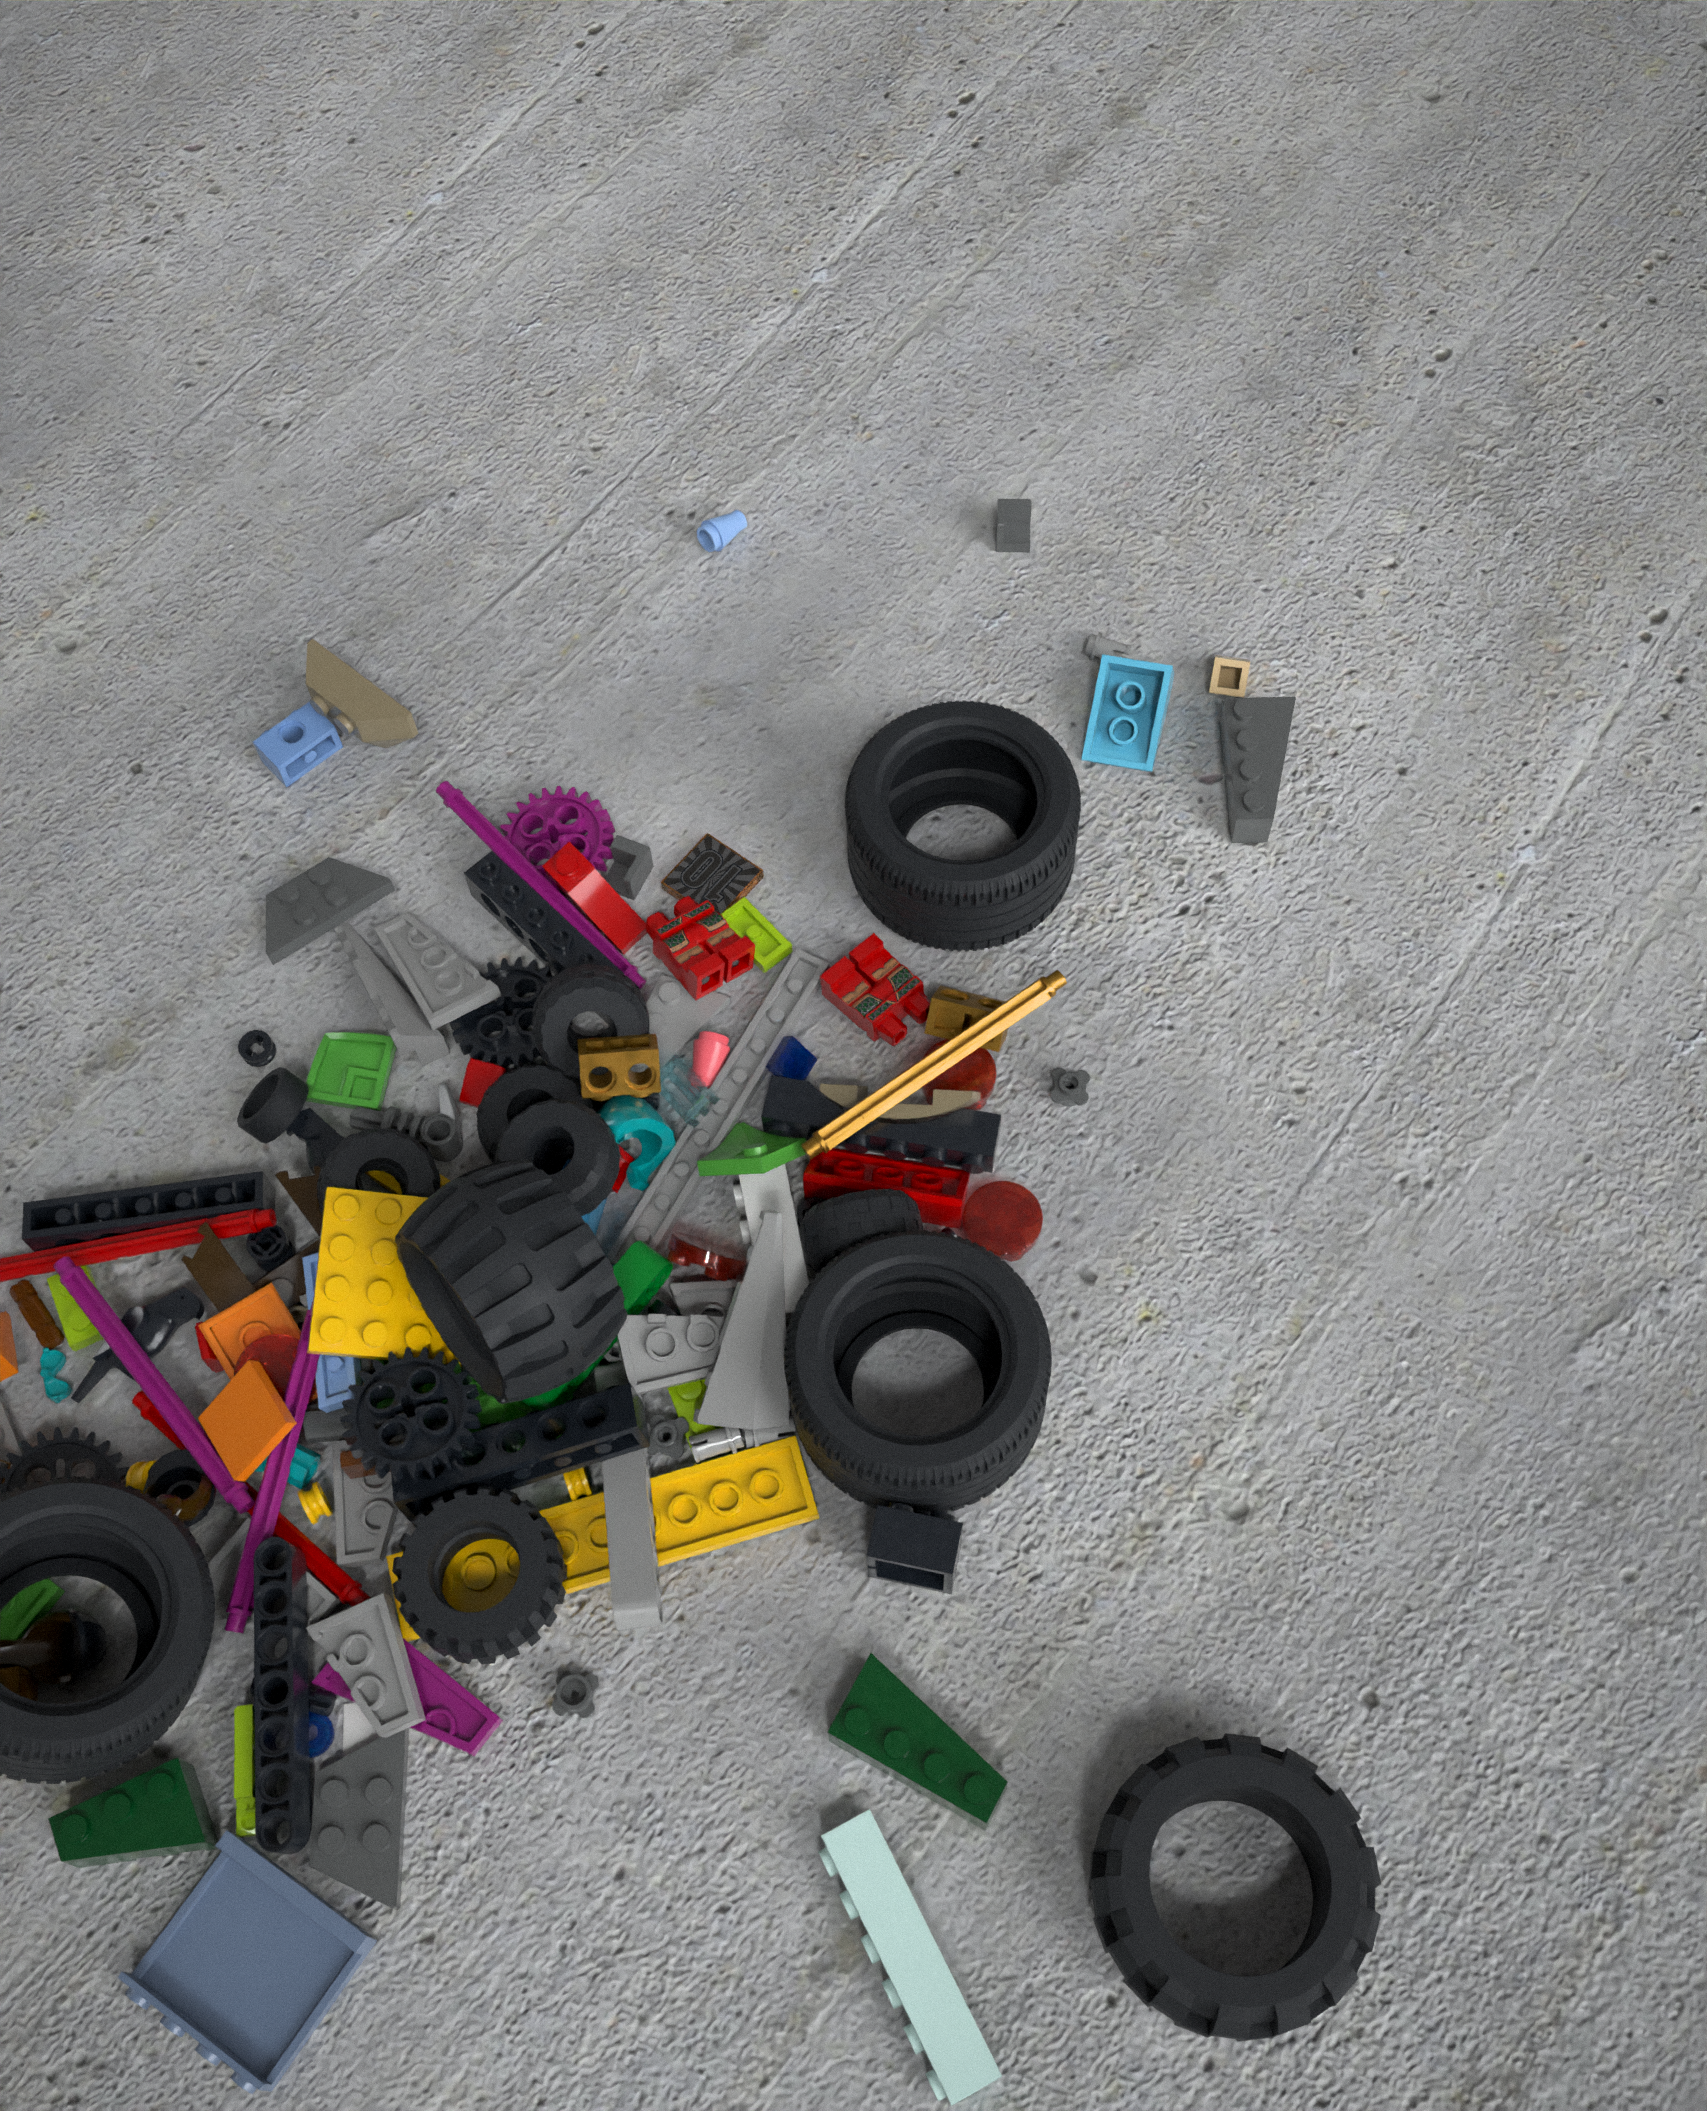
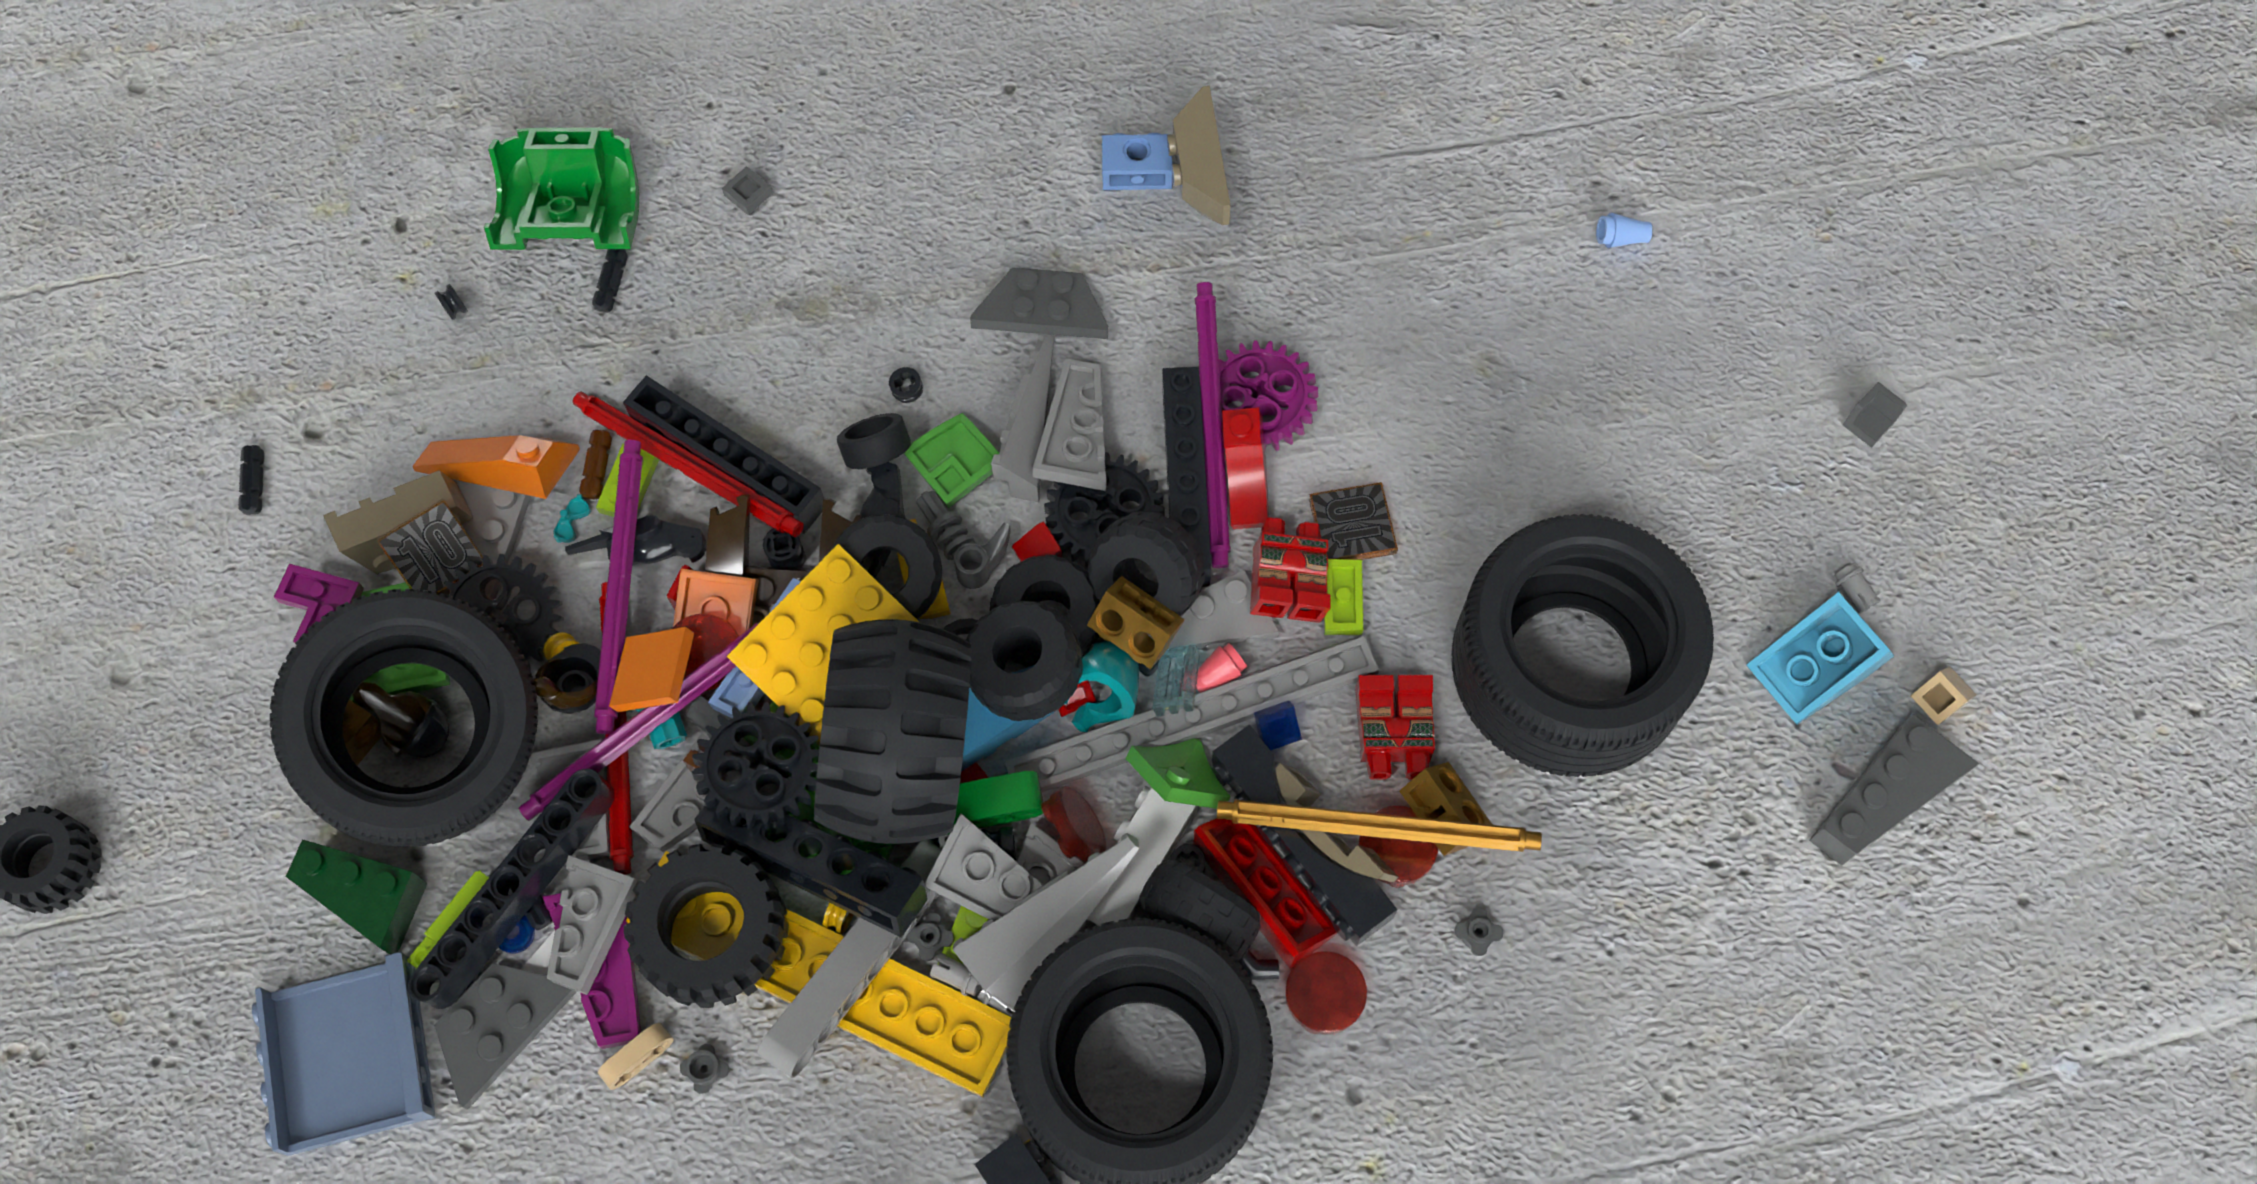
camera: 40 degrees right, 5 degrees up
yellow bush [297,1481,333,1525] -> none
dark grey panel [604,835,654,900] -> none
none -> tan beam [598,1022,673,1090]

